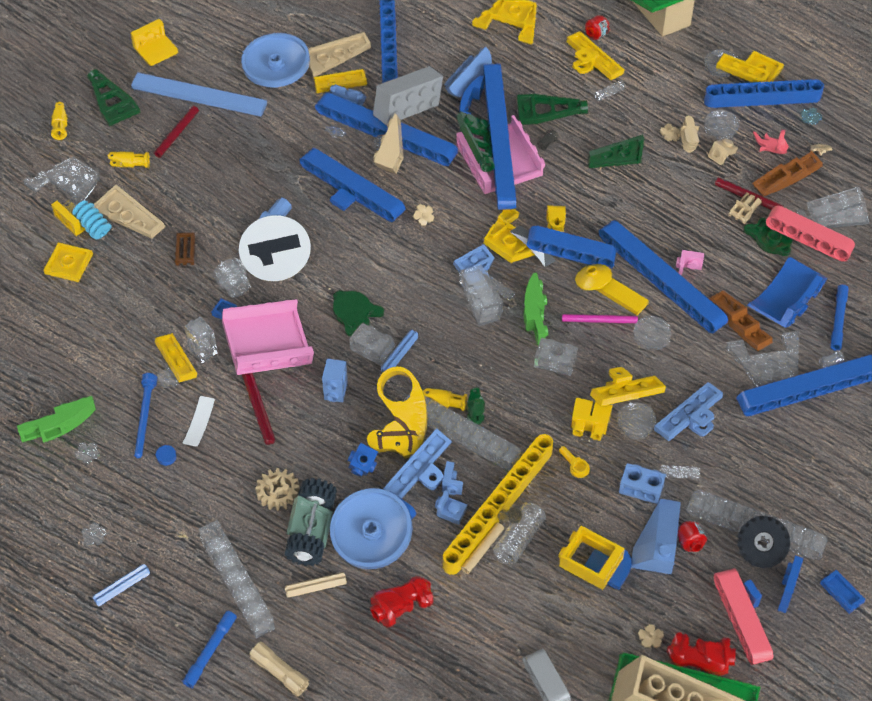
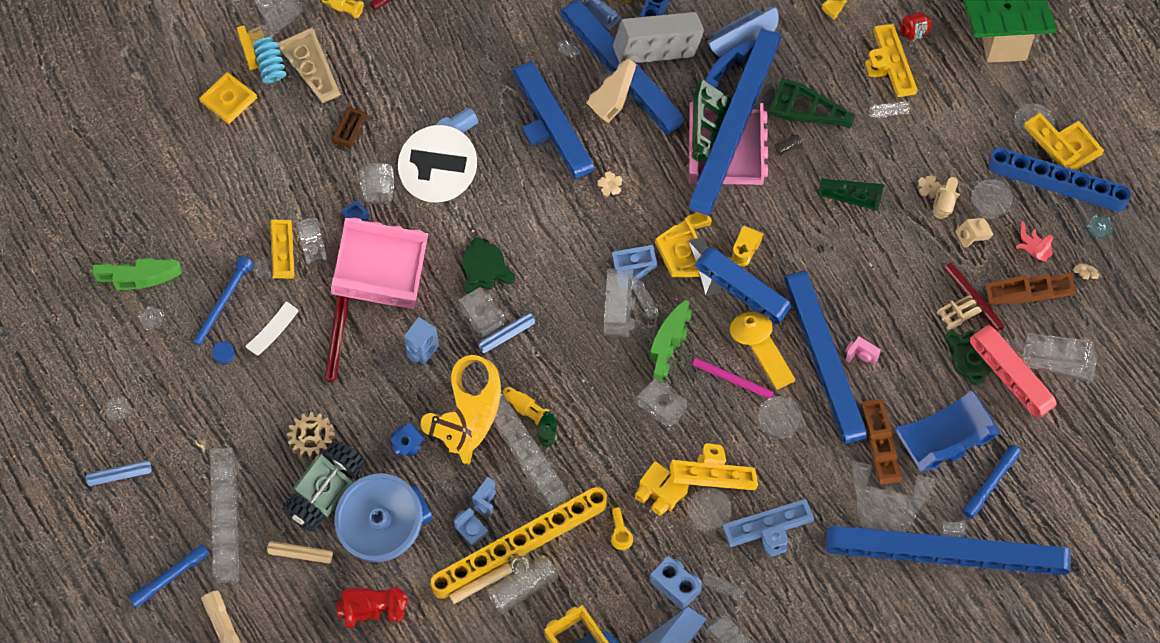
camera: 25 degrees right, 10 degrees up
medium blue plate [383,428,452,499] -> none

